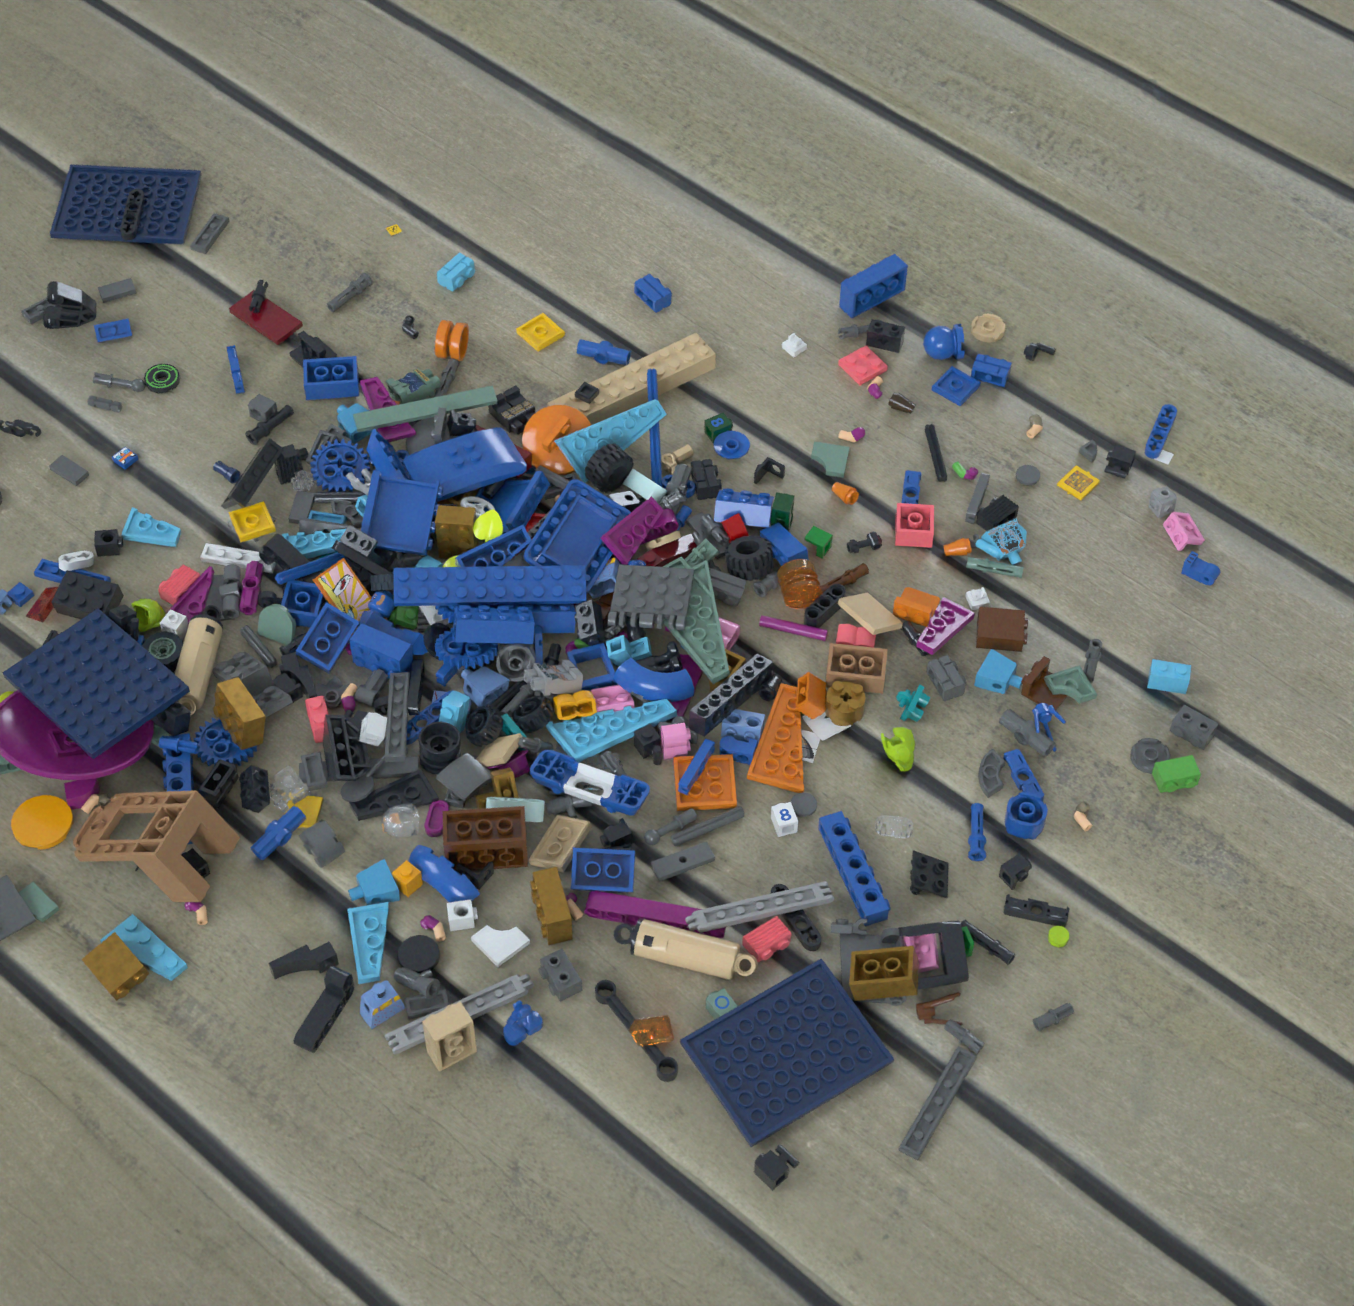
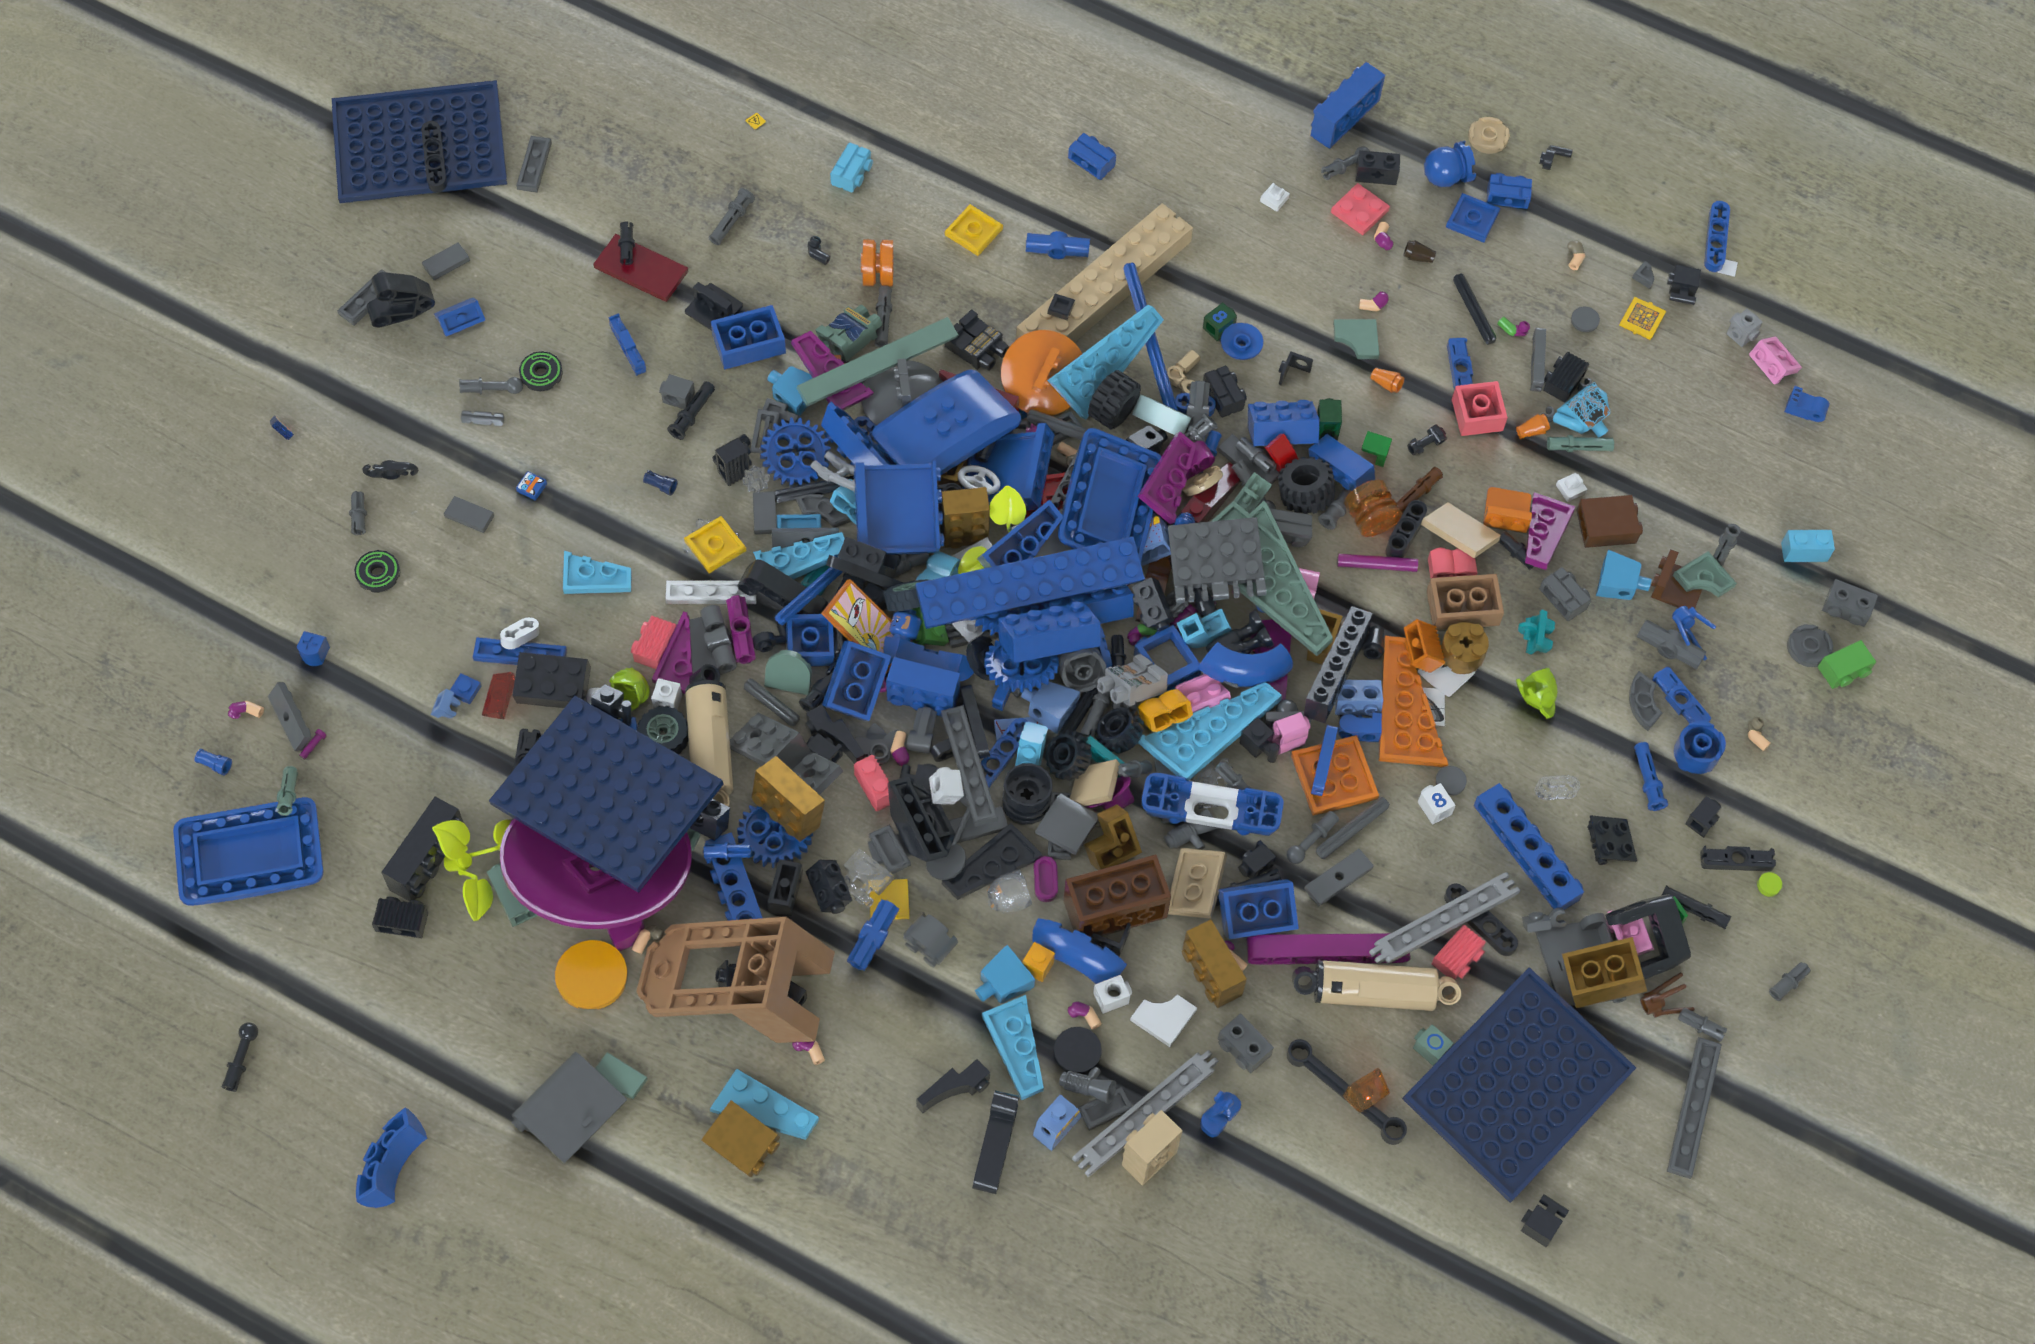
camera: 15 degrees left, 10 degrees up
black brick [94,529,123,557] -> none
black fence [221,438,284,509] -> none
black brick [447,410,476,436] -> none
light aqua beam [486,797,545,822] -> none

